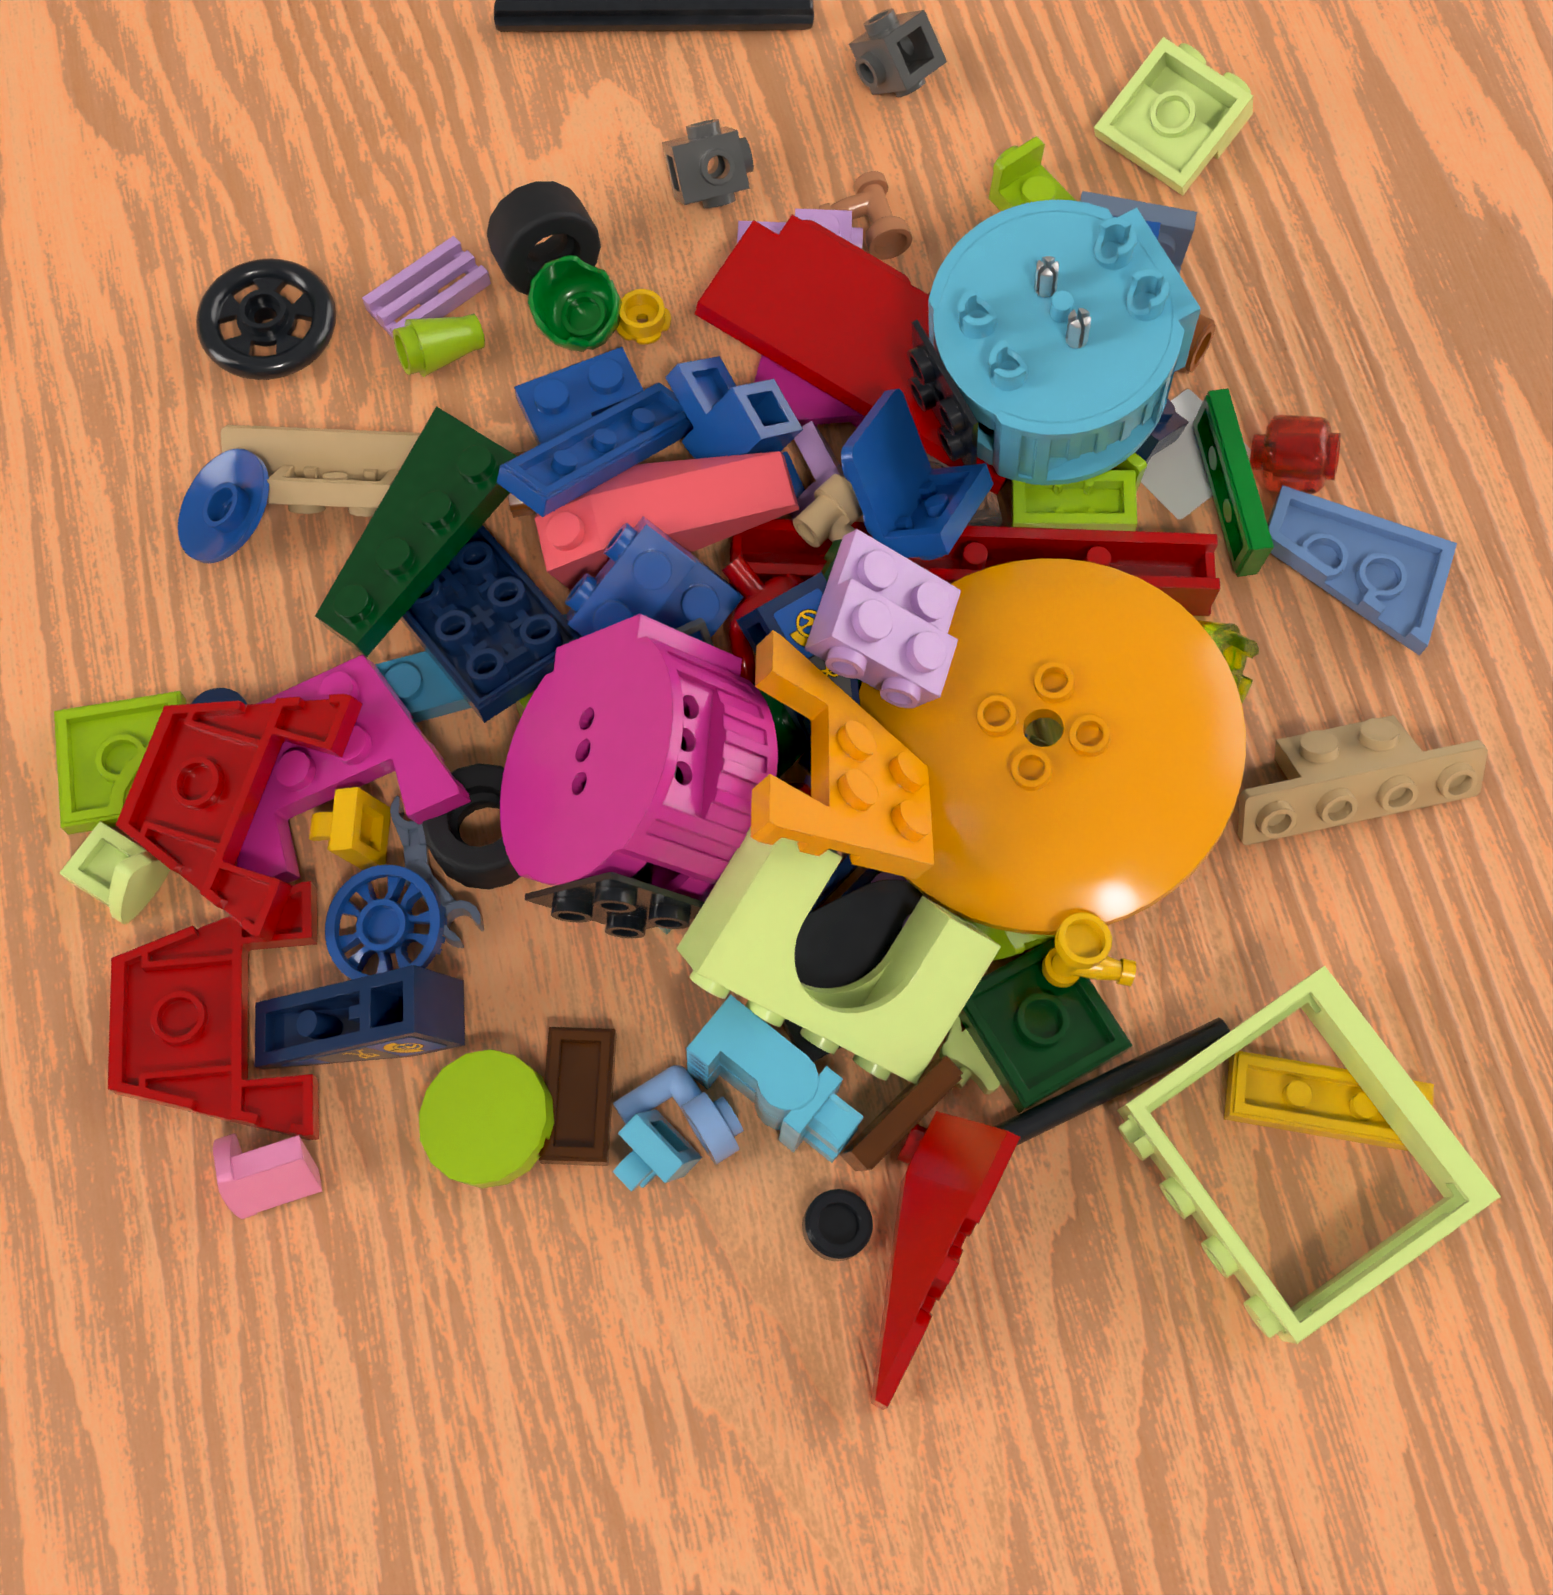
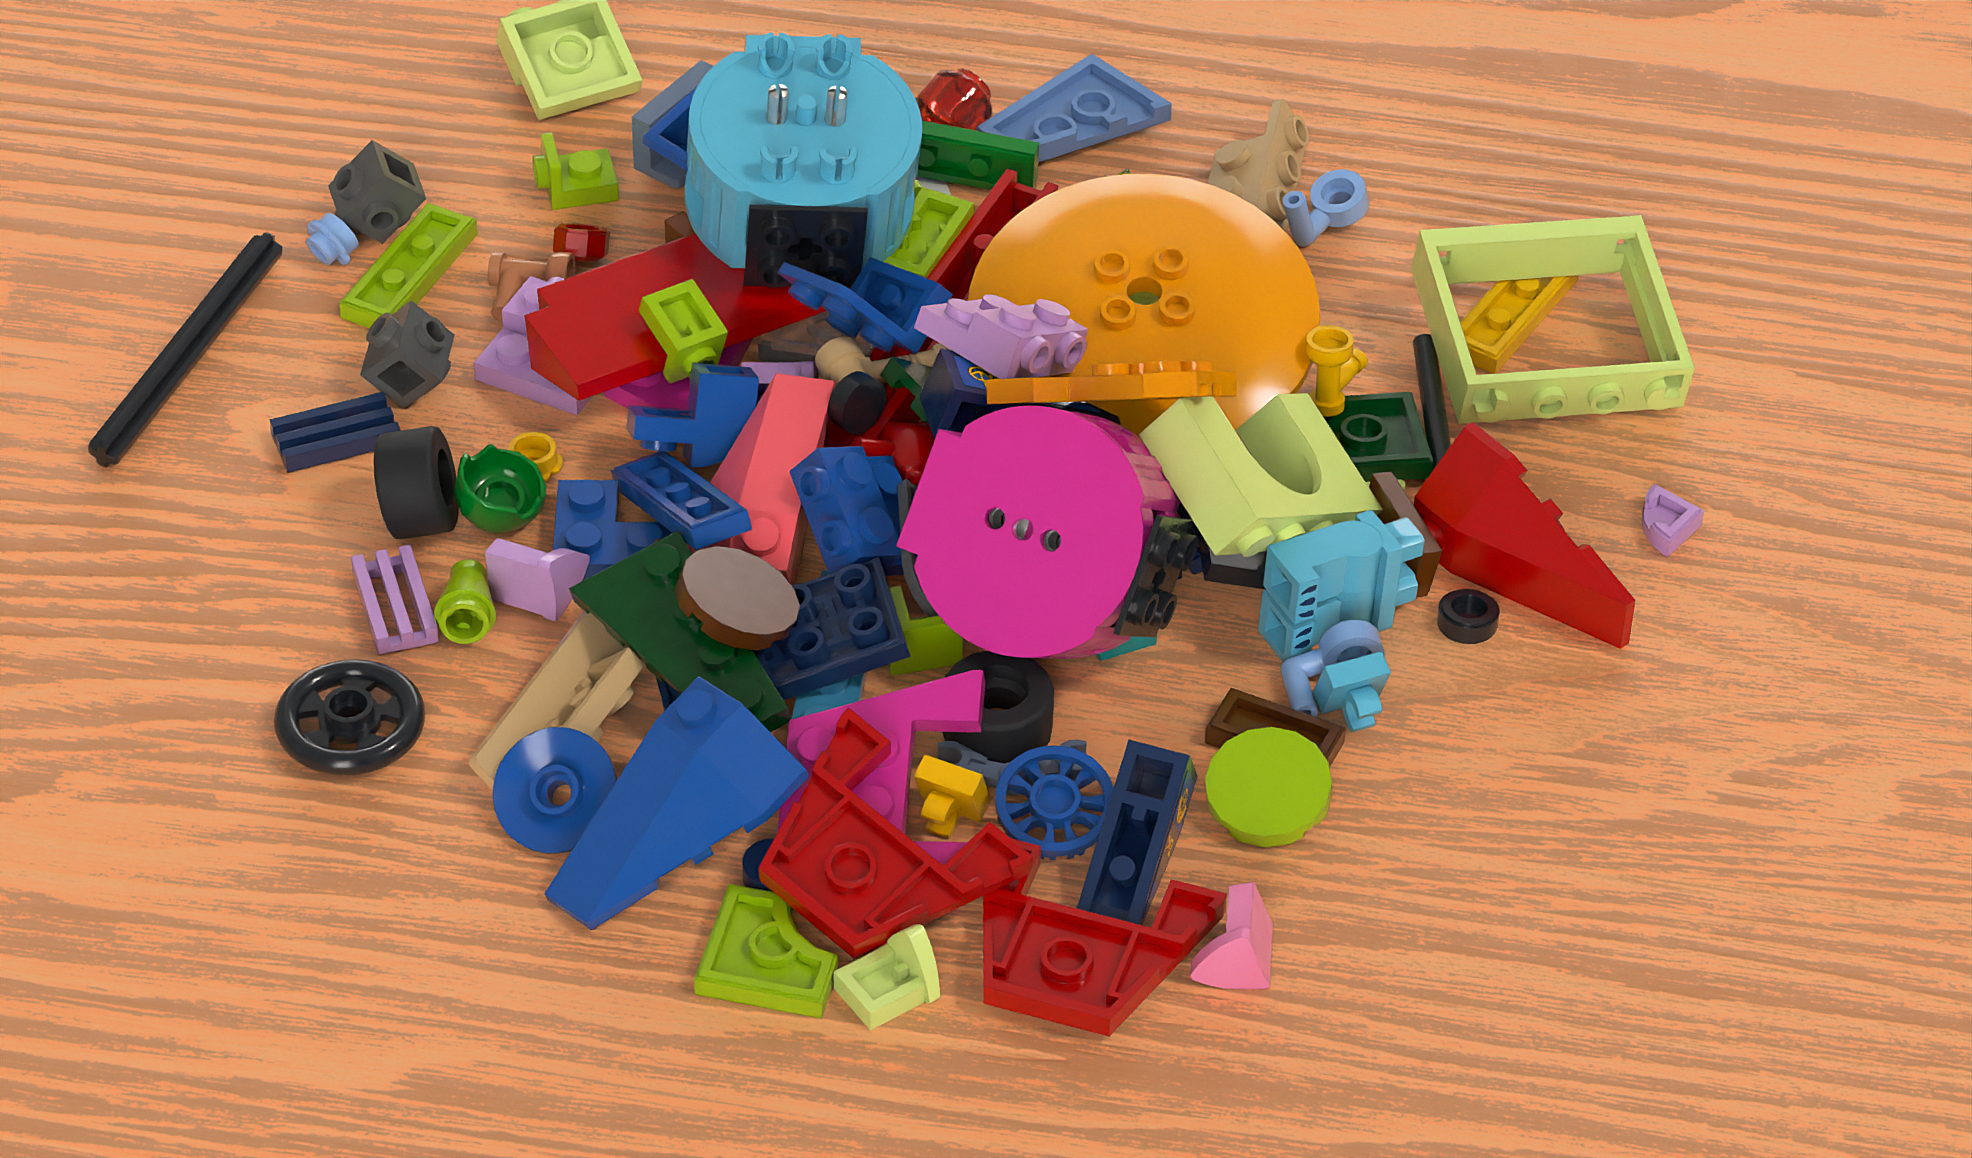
camera: 65 degrees left, 25 degrees down
none -> dark blue tile [269,391,401,473]
none -> light blue plate [306,213,359,265]
none -> lime tile [339,203,478,328]
none -> lavender tile [485,538,590,622]
none -> blue wedge [544,676,809,930]
none -> red tile [552,223,610,263]
none -> lime bracket [639,279,728,383]
none -> tile [675,546,800,650]
none -> black tile [828,371,887,435]
none -> light blue plate [1283,169,1369,247]
none -> lavender tile [1642,484,1704,557]

